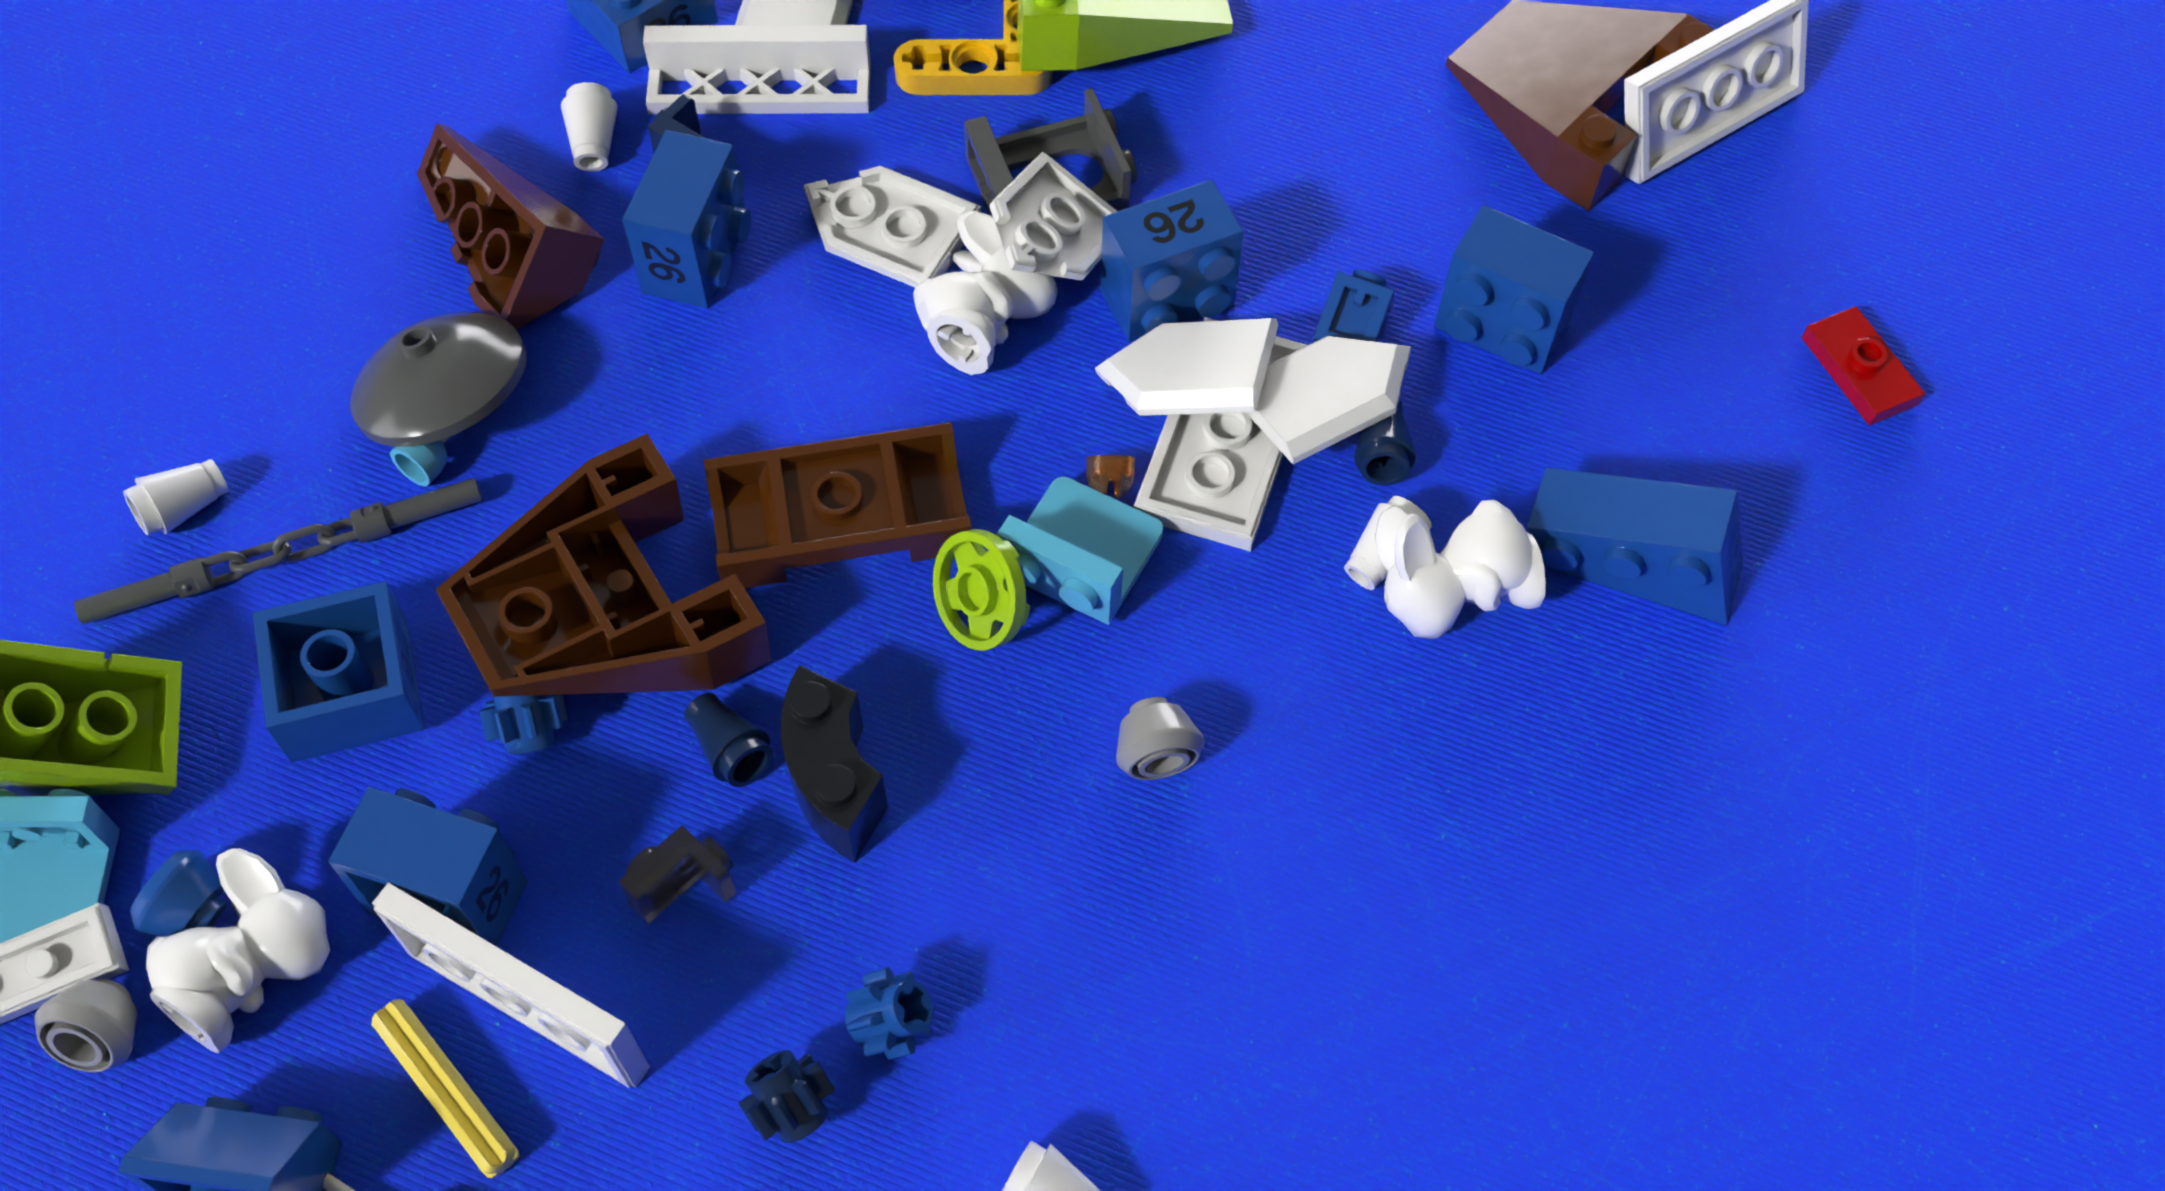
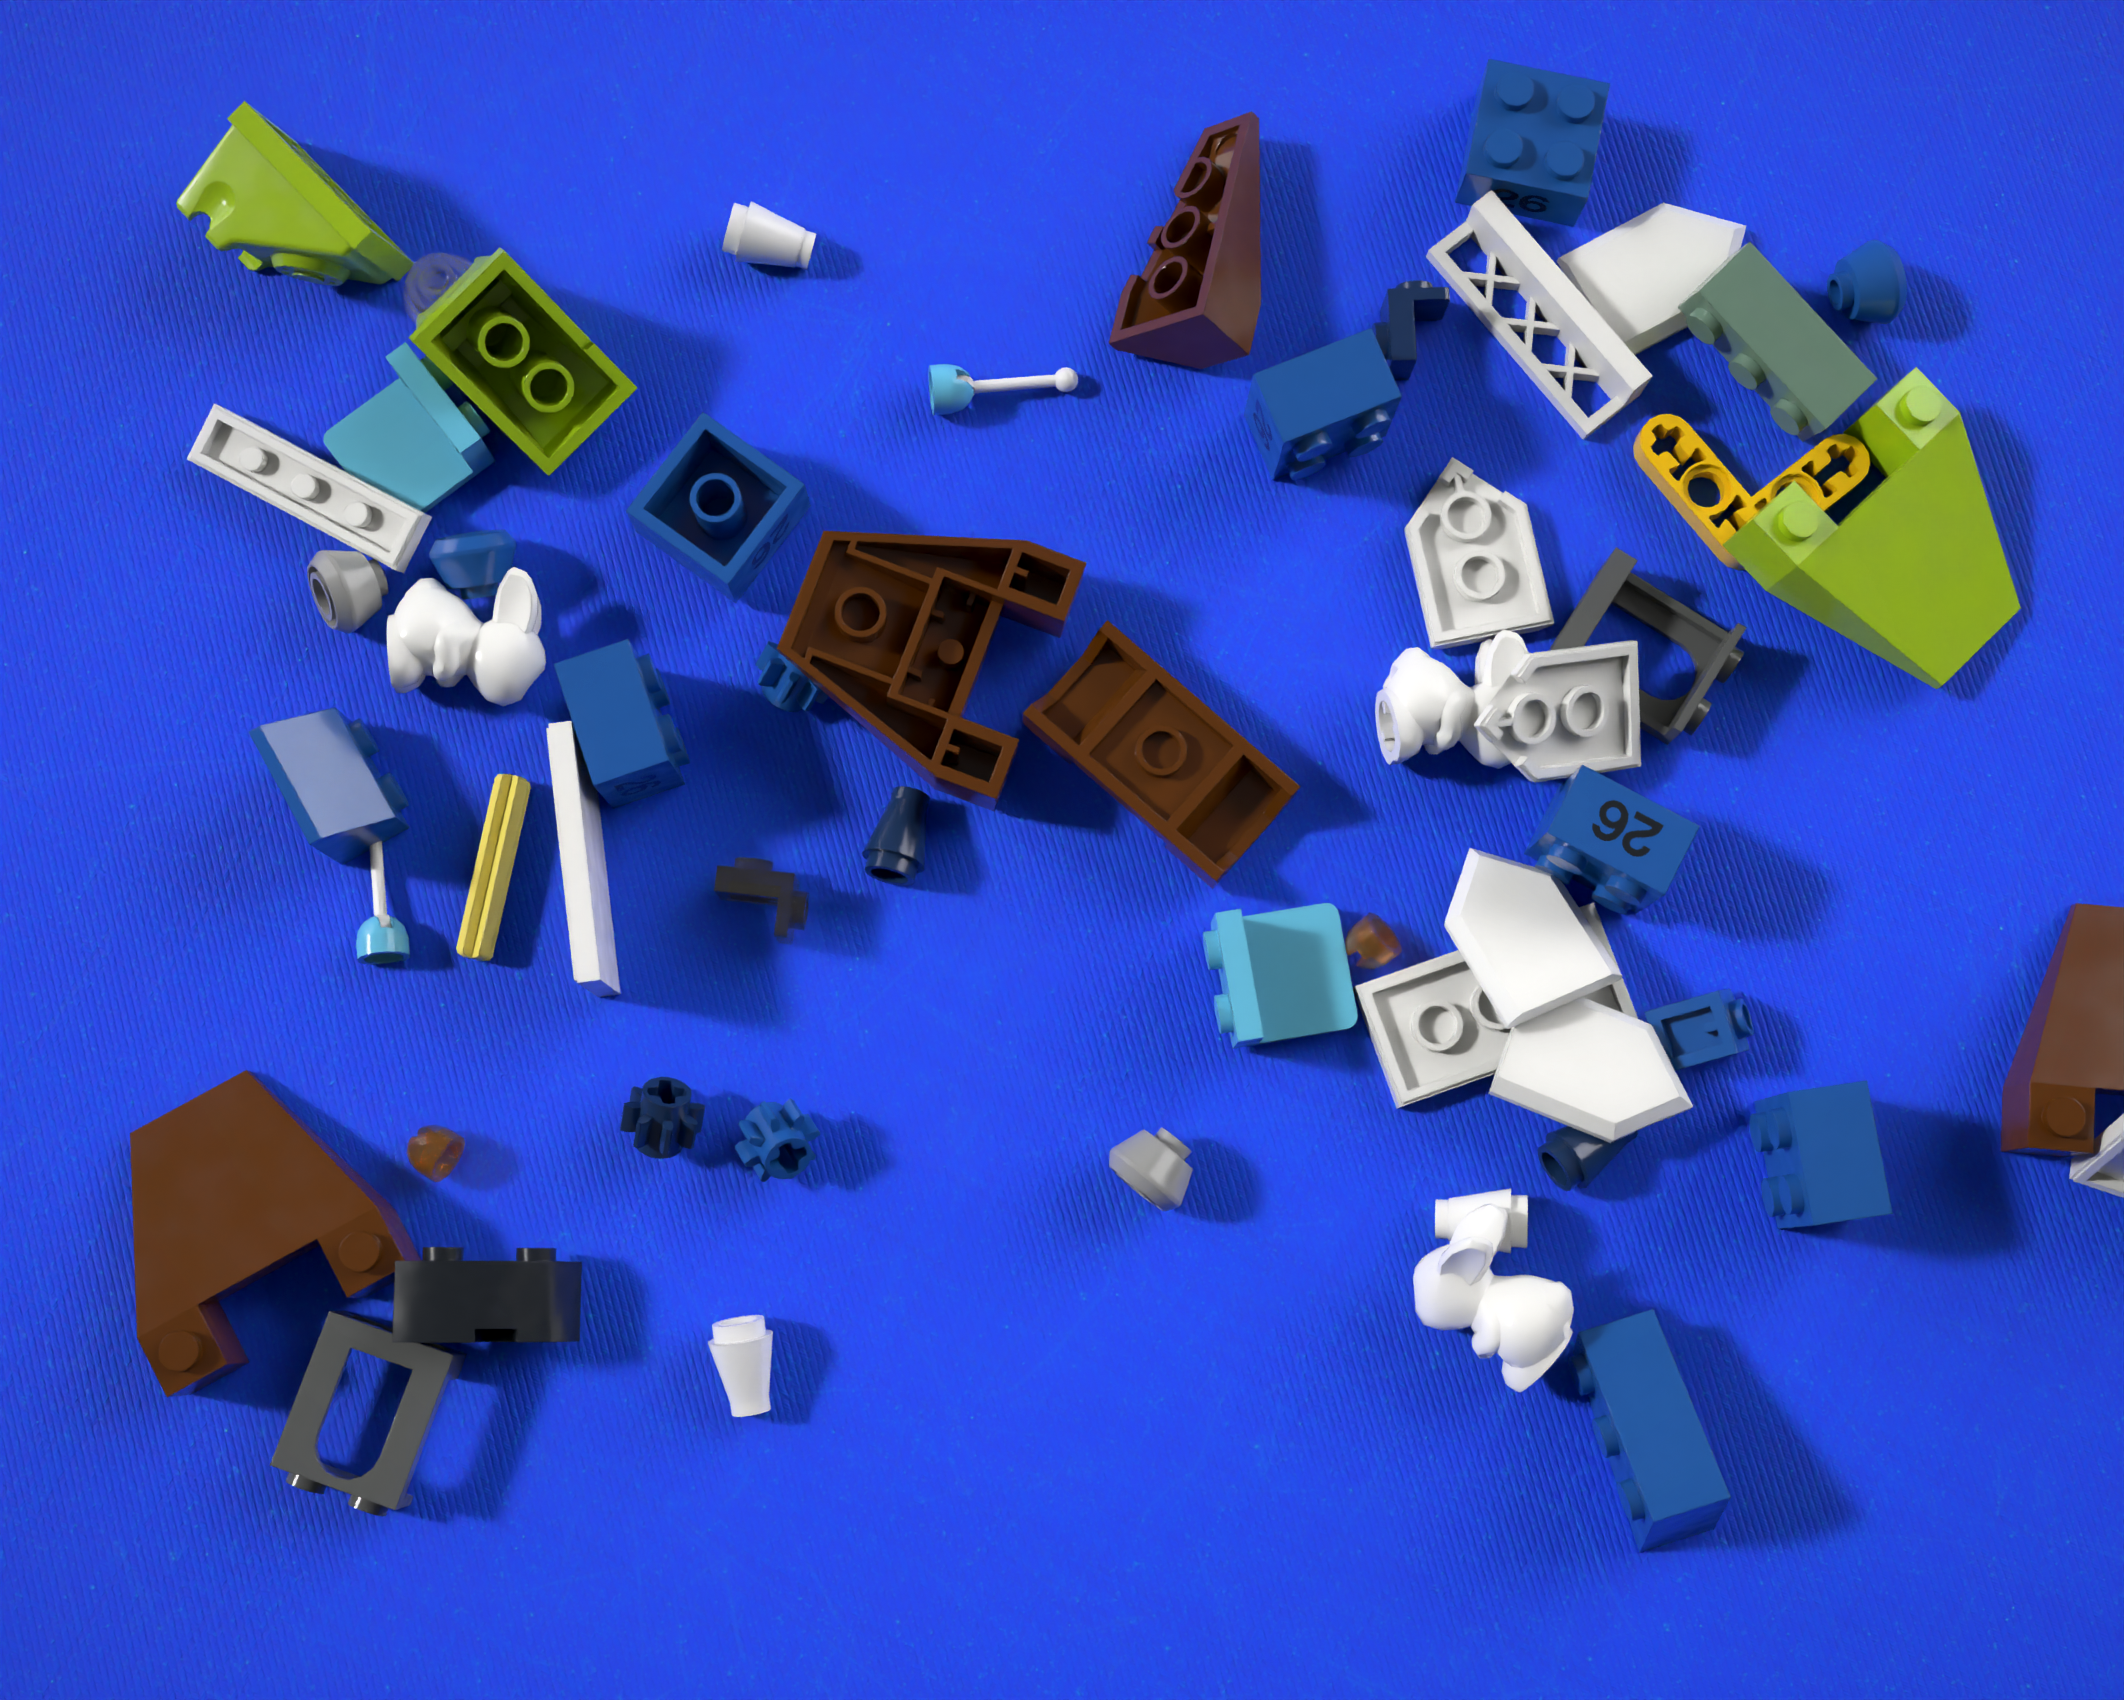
camera: 50 degrees right, 20 degrees up
dark grey piece [74,478,483,625] -> none
dark grey dish [350,312,527,447] -> none
white cone [561,82,618,172] -> none
black brick [781,665,888,863] -> none
lime wheel [933,529,1030,651] -> none
red plate [1801,306,1925,426] -> none

